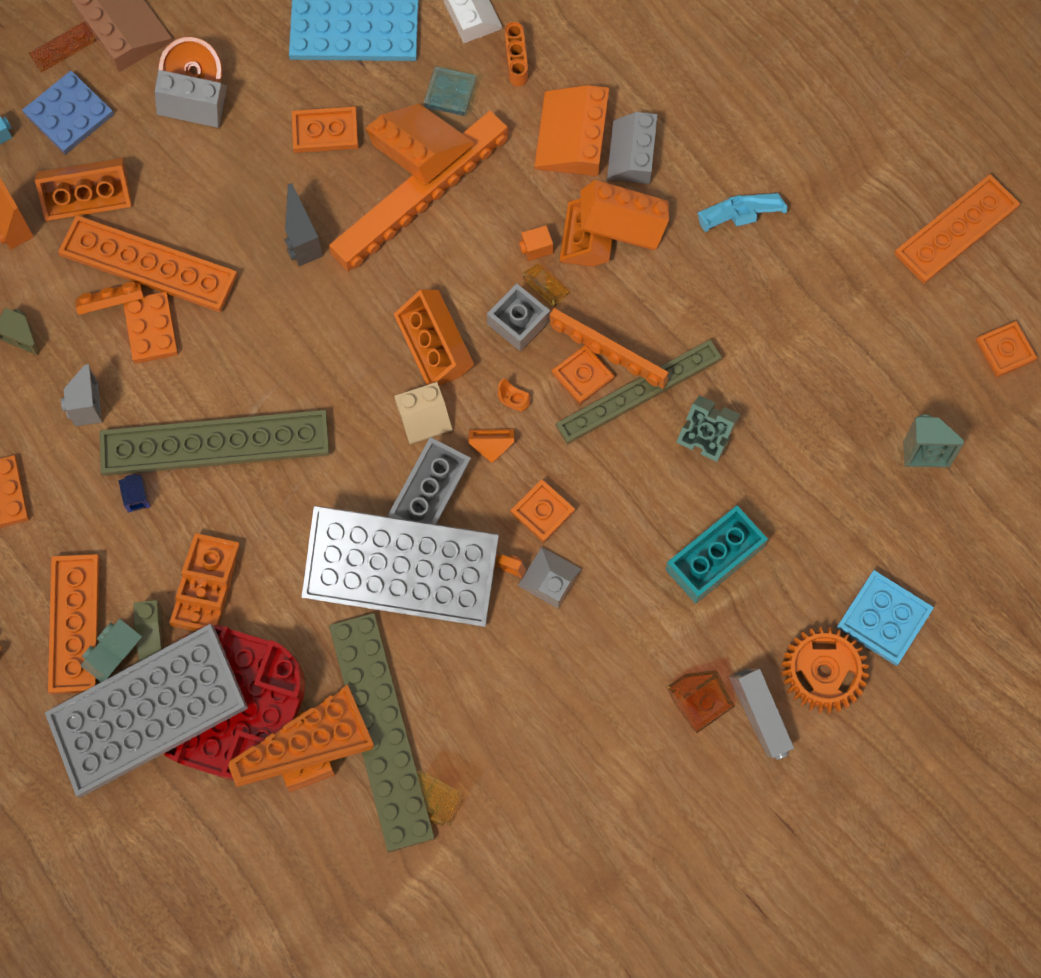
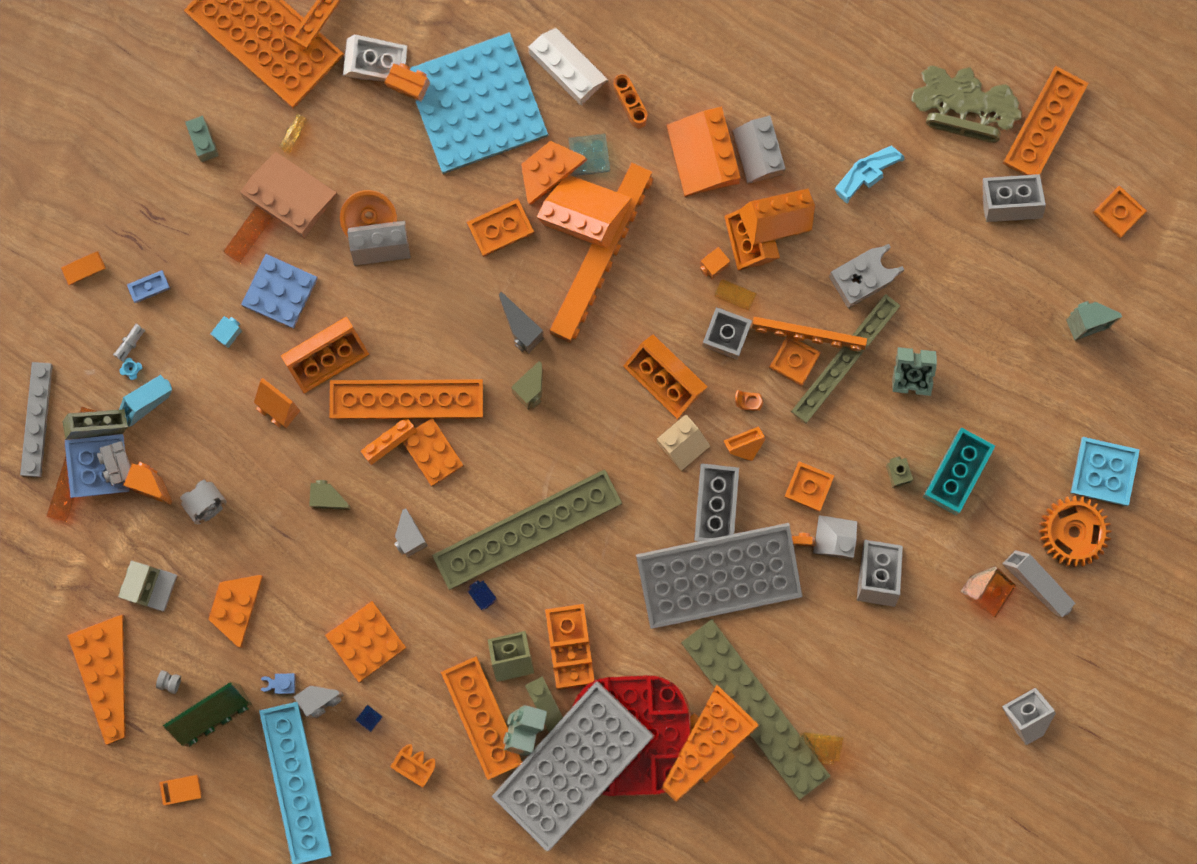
camera: 20 degrees left, 10 degrees up
none -> olive slope [487,631,534,682]
none -> olive slope [511,361,543,410]
none -> orange wing [521,141,587,205]
none -> light grey brick [829,244,904,309]
none -> light grey slope [857,540,903,607]
none -> olive brick [886,456,913,488]
none -> olive plant [911,65,1023,143]
none -> light grey slope [983,174,1046,222]
none -> light grey slope [1002,688,1056,745]

